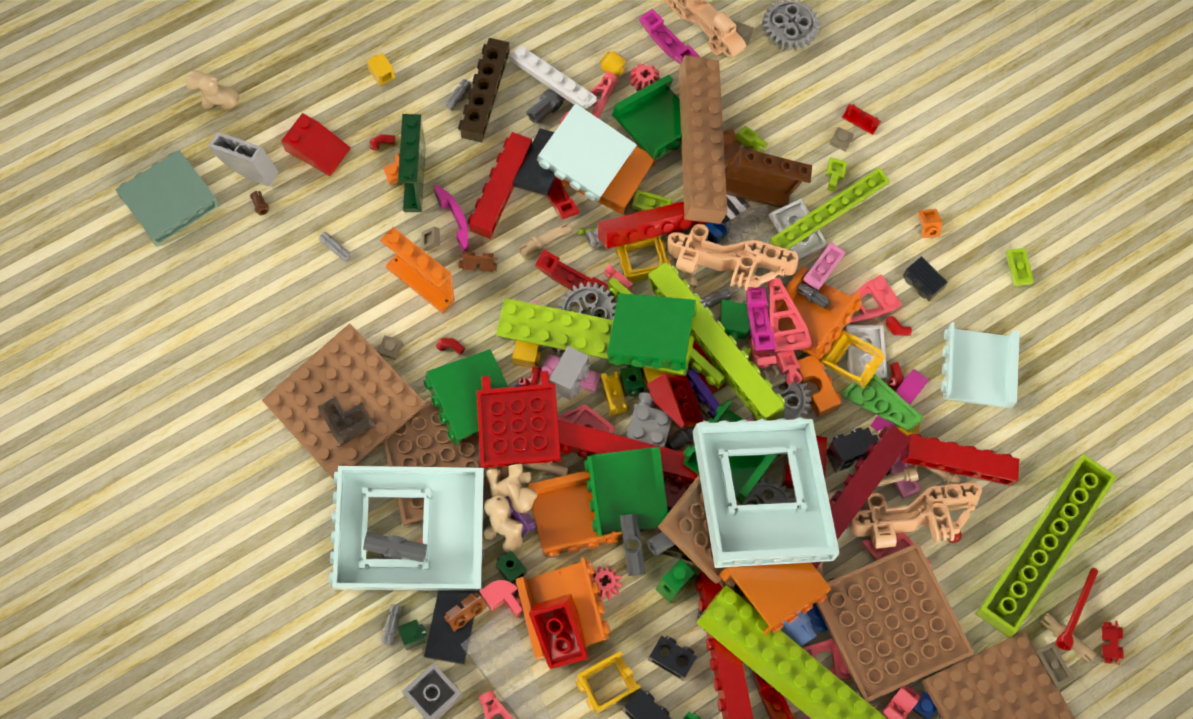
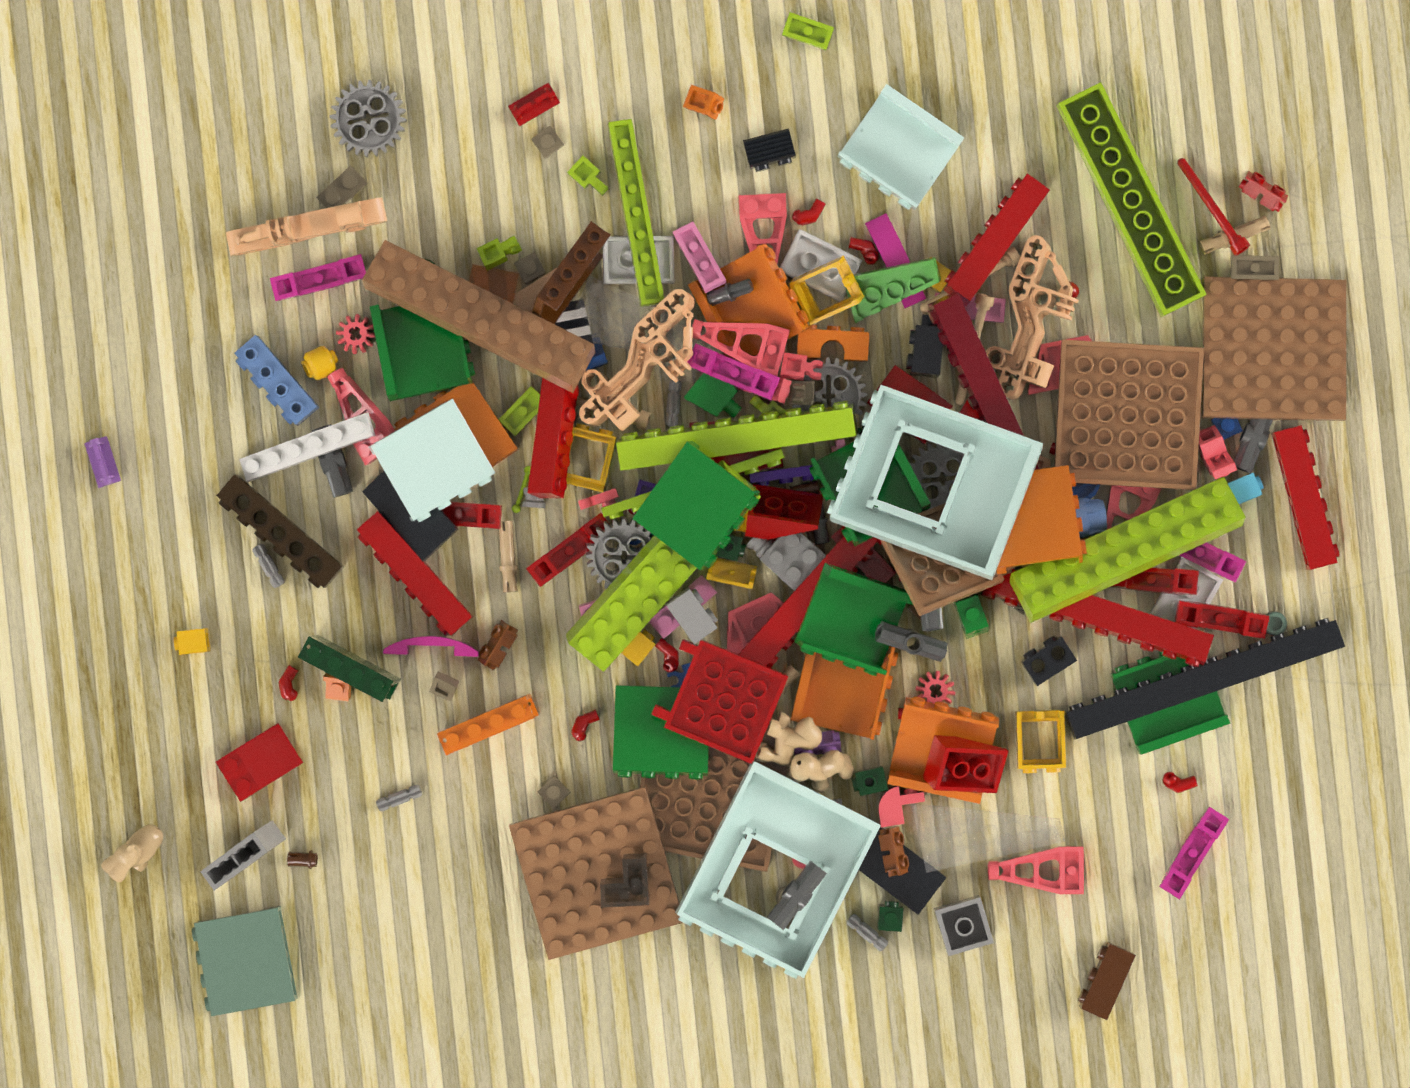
camera: 55 degrees left, 20 degrees up
none -> medium blue brick [234,335,320,426]

